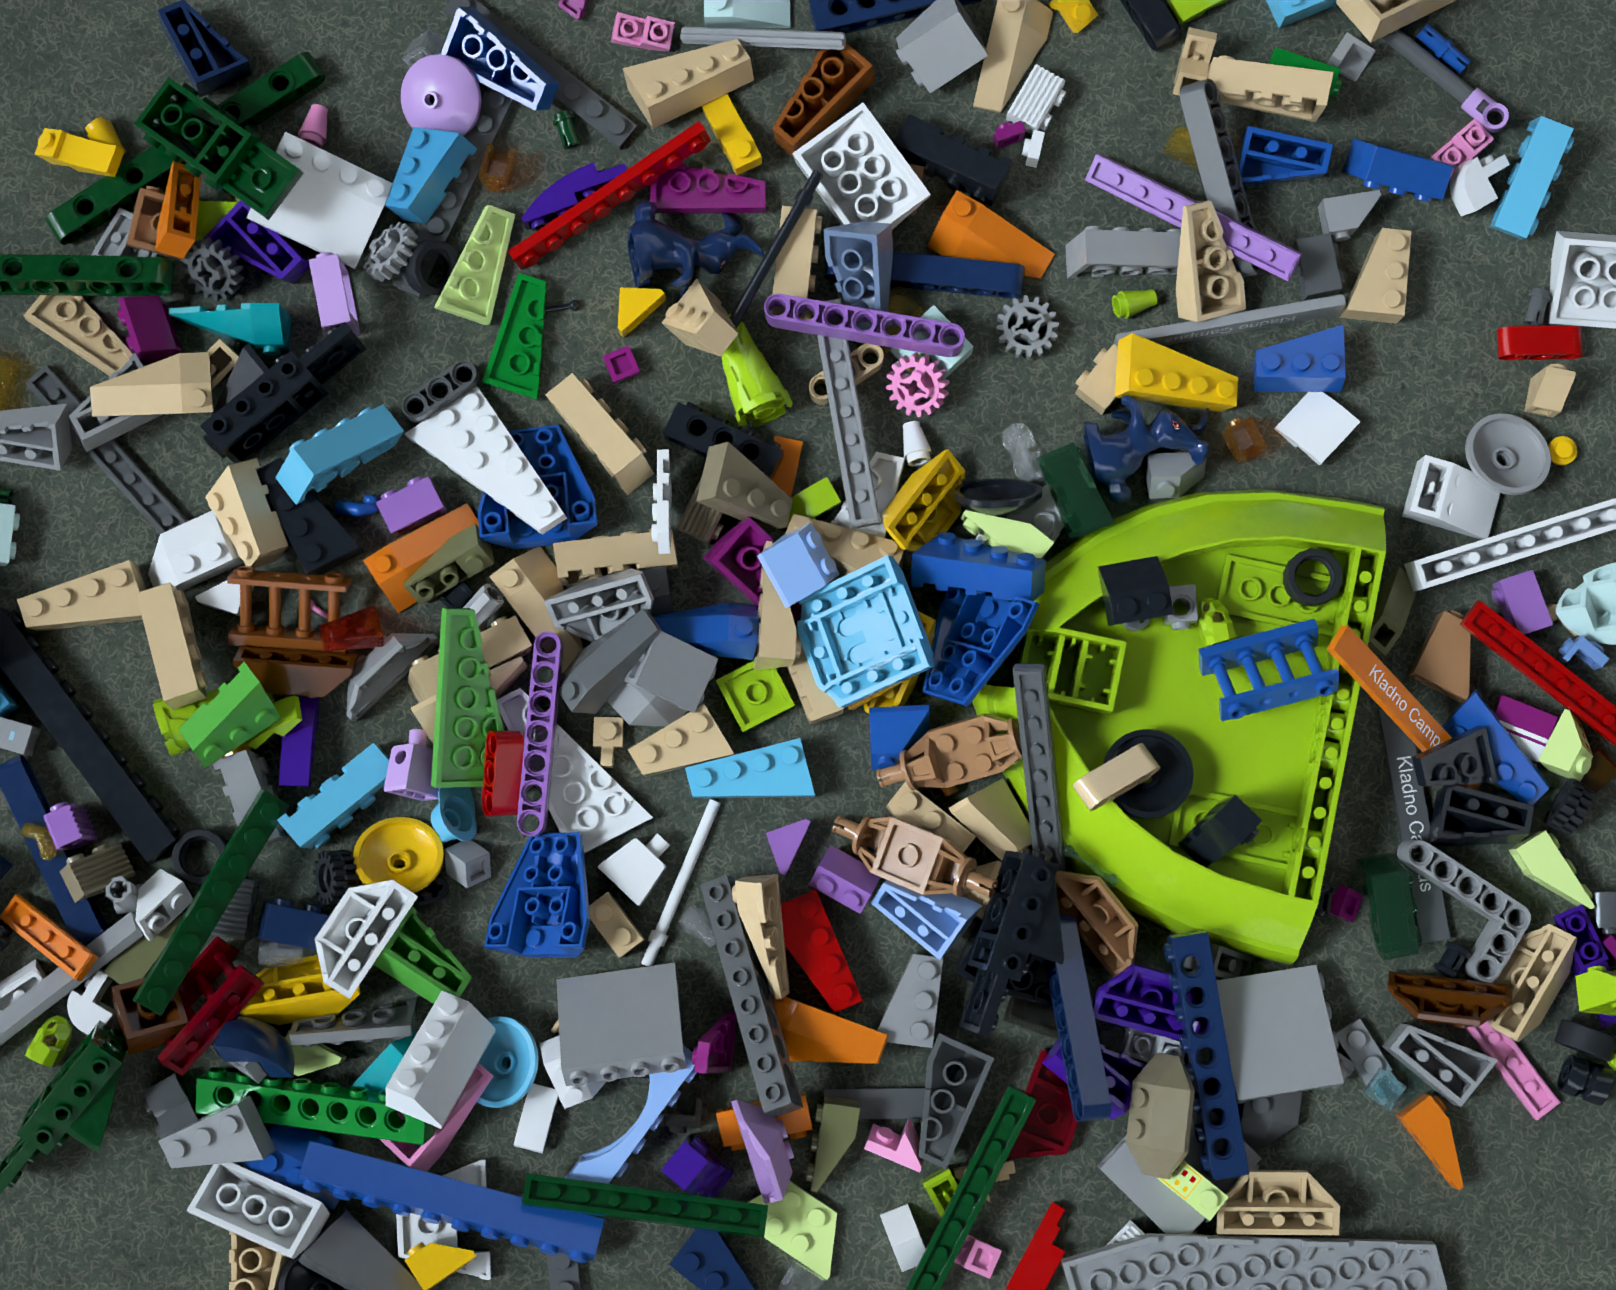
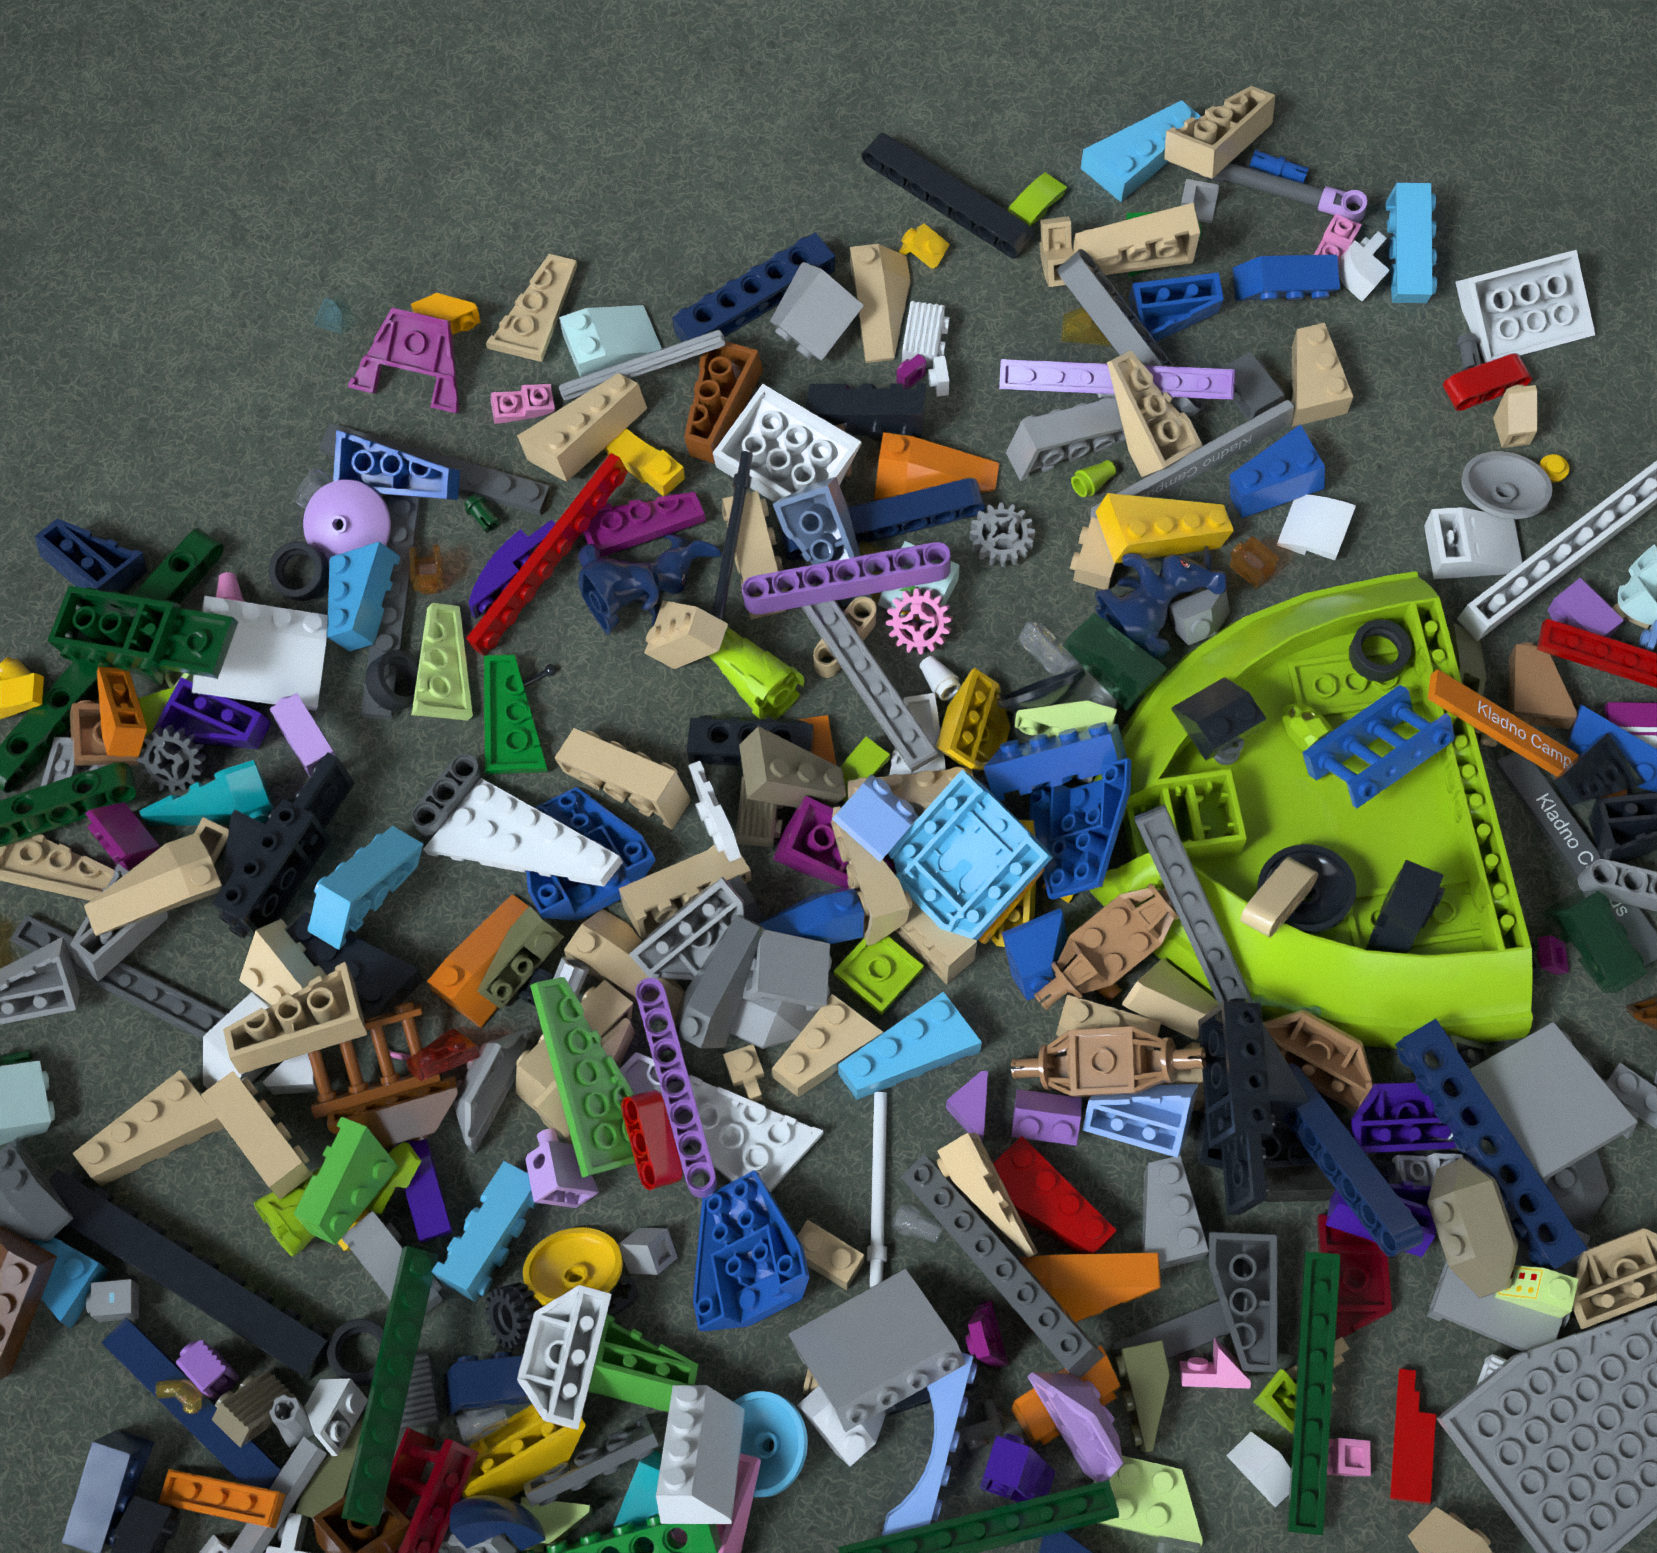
camera: 20 degrees left, 15 degrees down
blue arm [335,494,380,517] -> none
light grey gear [363,222,418,282] -> none
medium lavender brick [376,476,447,538] -> none
medium azure piece [431,787,477,842] -> none
white slope [514,1083,558,1154] -> none
white torso [598,833,670,906] -> none
magenta plate [602,345,641,385] -> none
yellow slope [618,287,666,338] -> none
light grey brick [1163,585,1198,630] -> none
light grey slope [1318,190,1381,242] -> none
none -> tan wedge [223,962,368,1074]
none -> black tyre [268,541,329,601]

